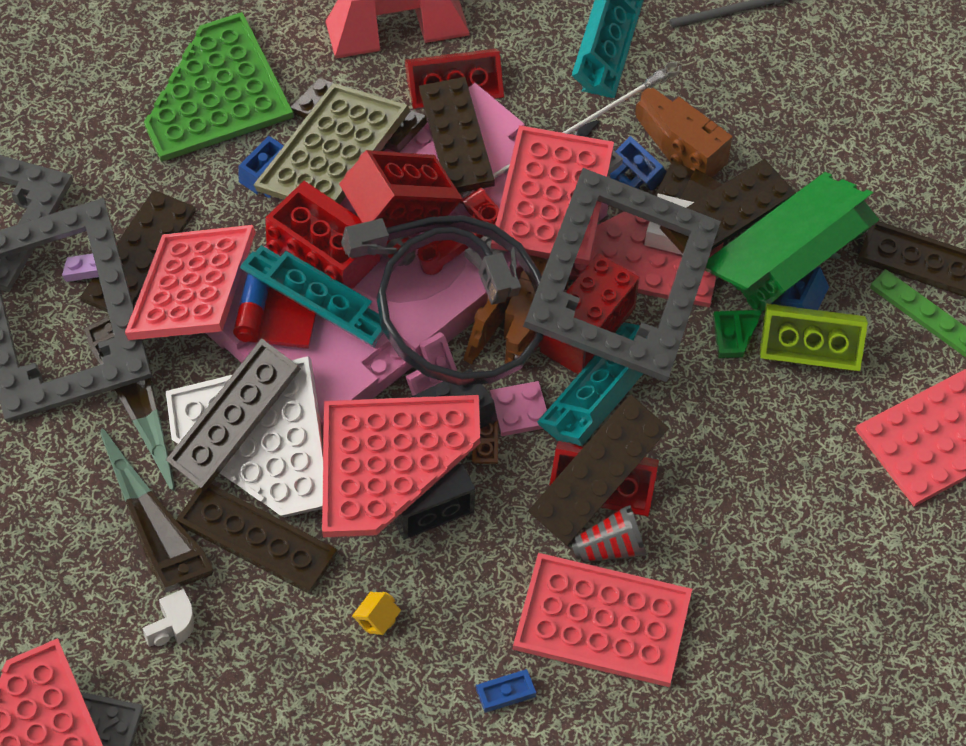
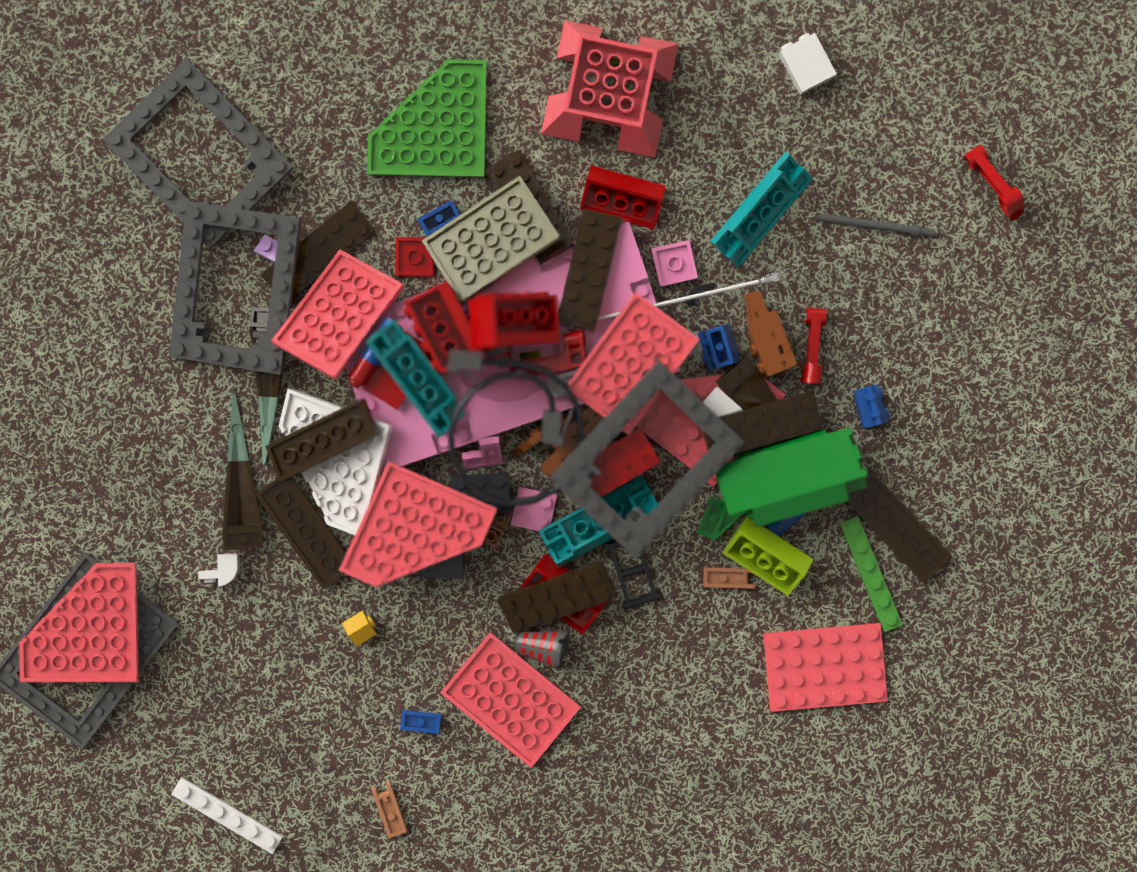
camera: 25 degrees right, 30 degrees up
none -> red tile [395,237,434,277]
none -> black piece [603,540,661,610]
none -> bright pink plate [651,240,698,287]
none -> nougat hinge [703,567,756,588]
none -> red piece [800,307,827,384]
none -> blue brick [852,384,889,429]

